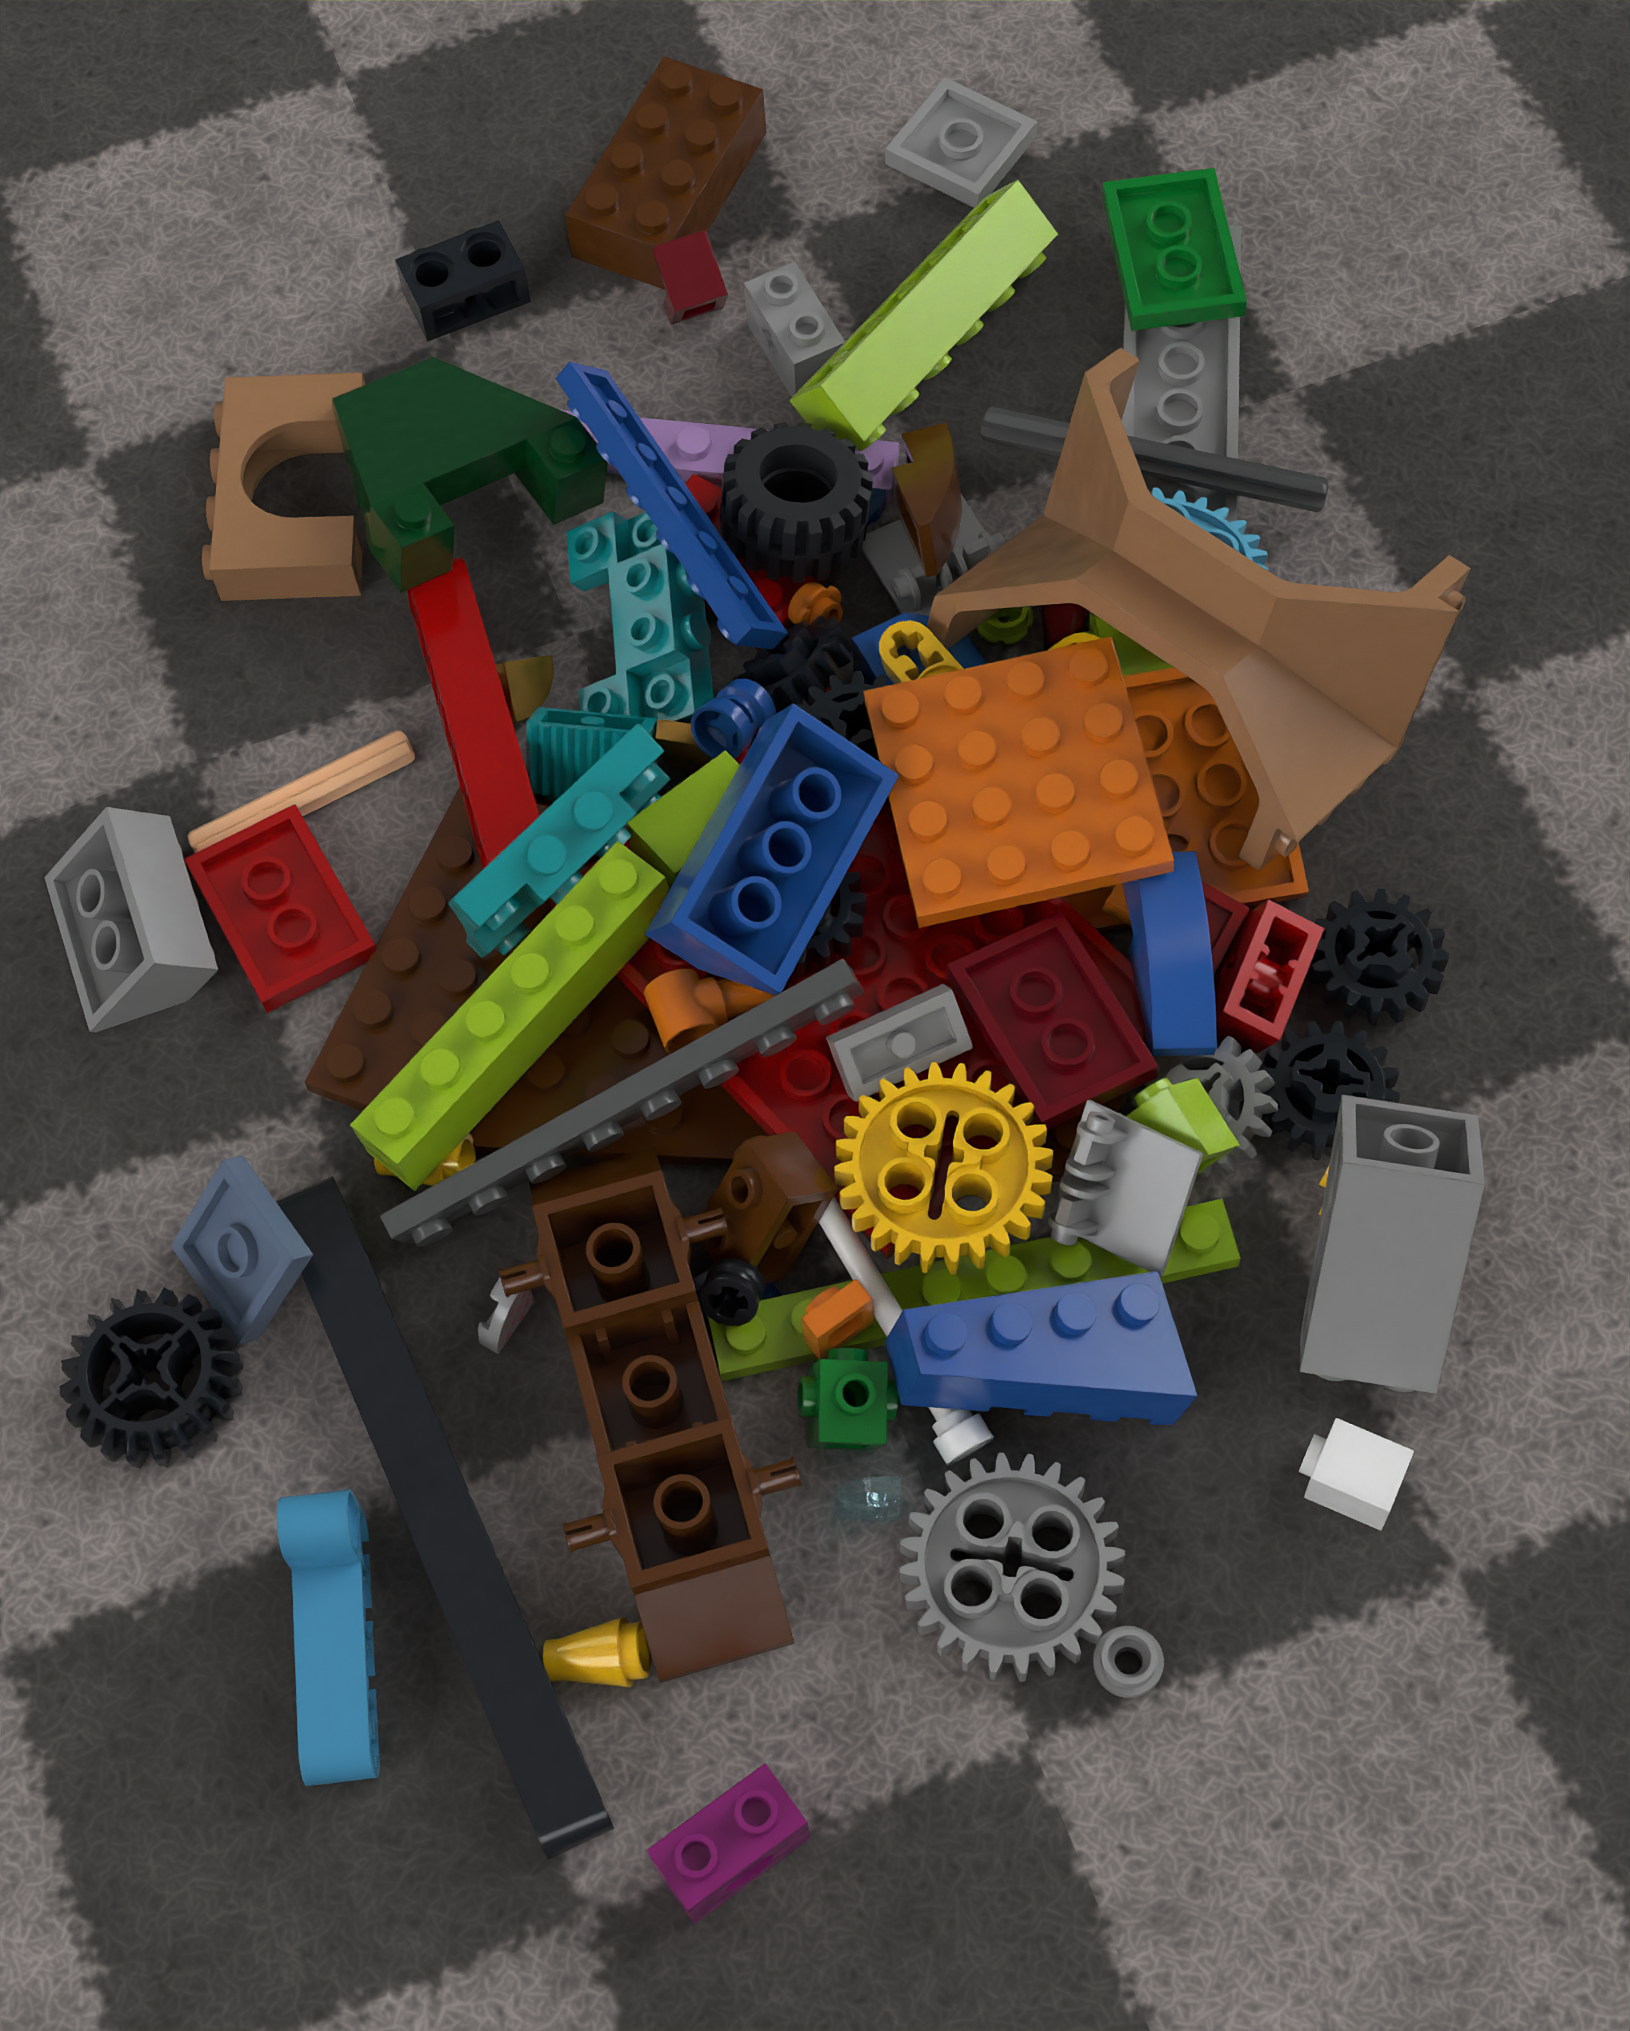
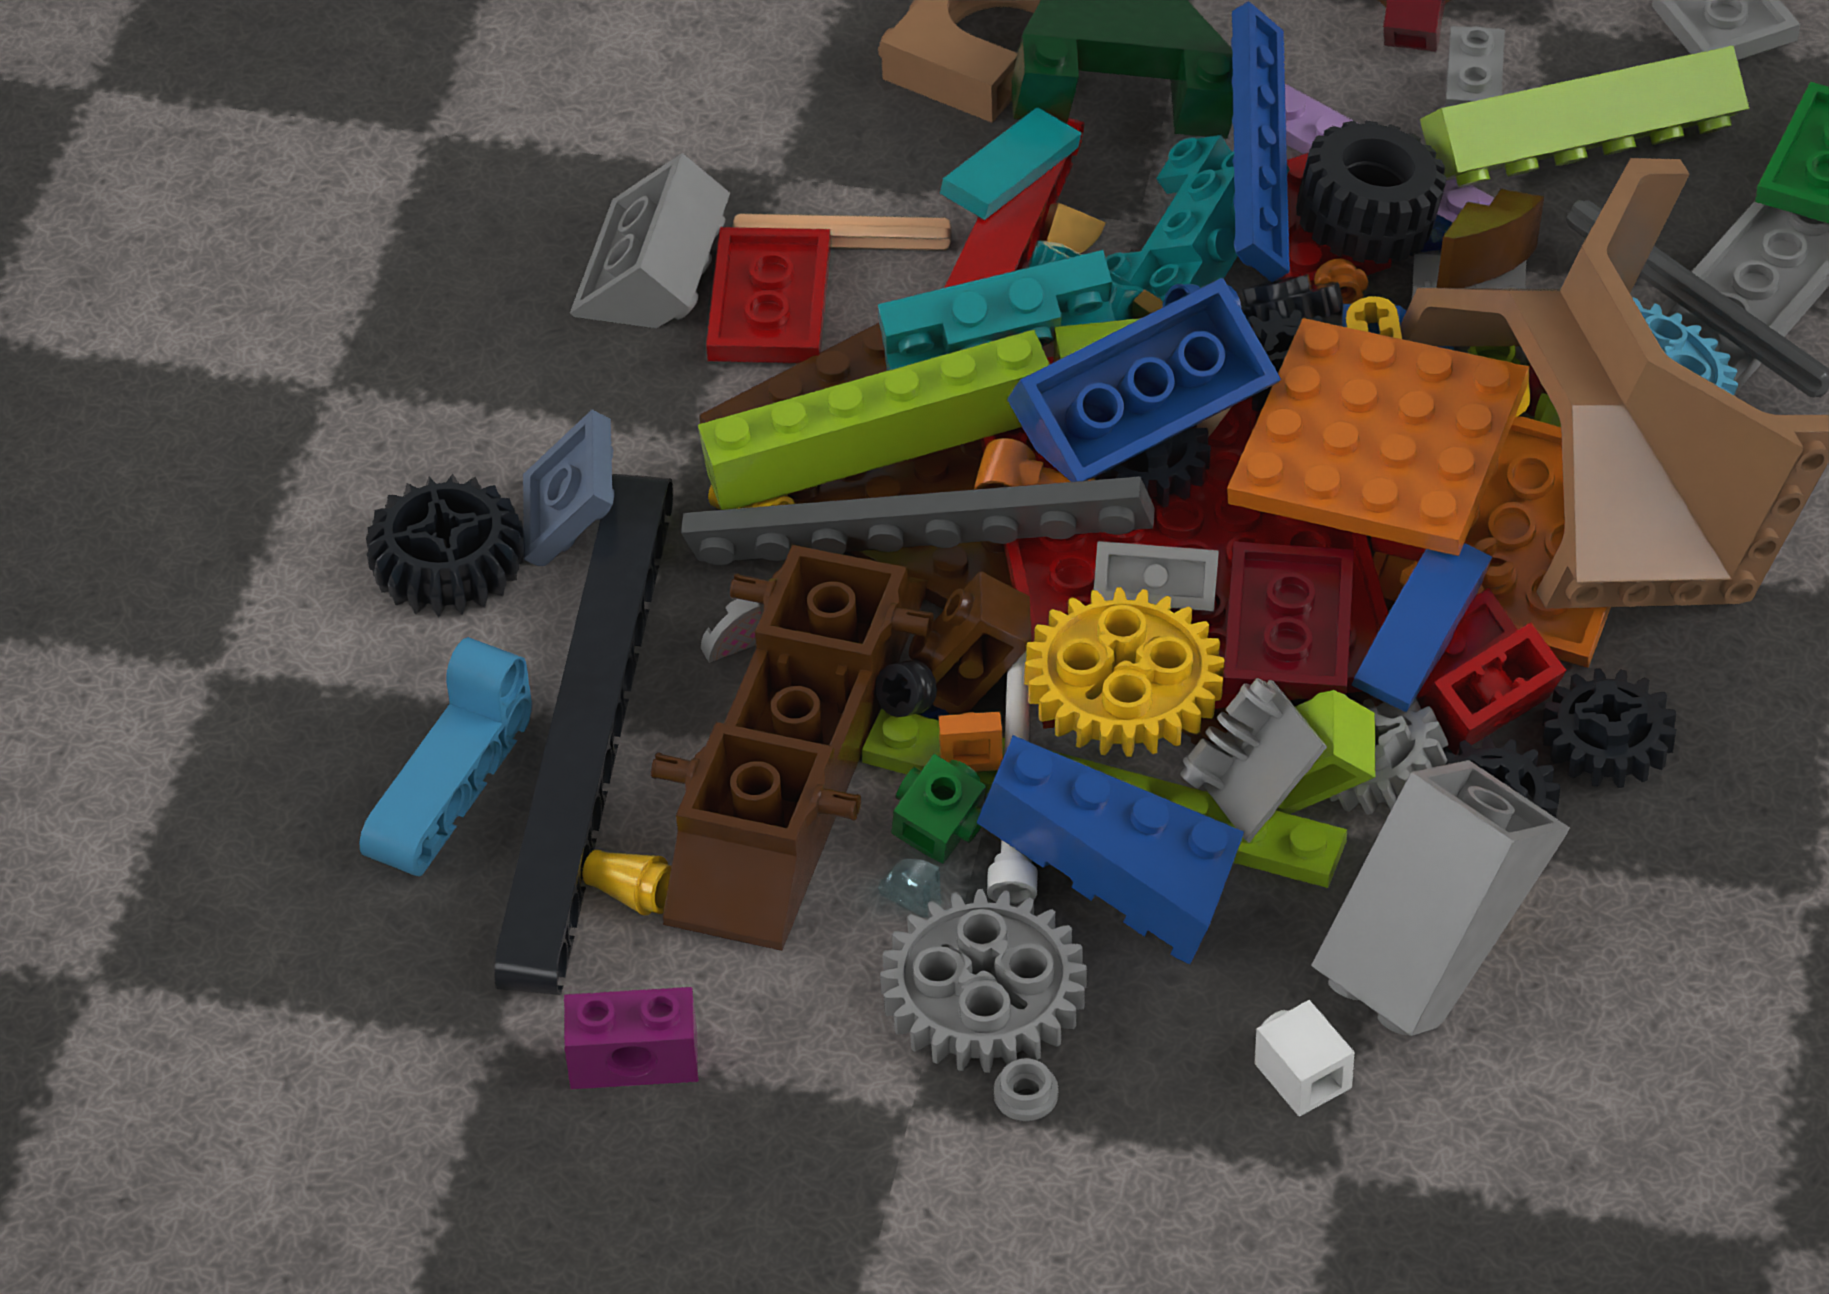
camera: 30 degrees right, 15 degrees down
none -> teal tile [940,107,1082,220]

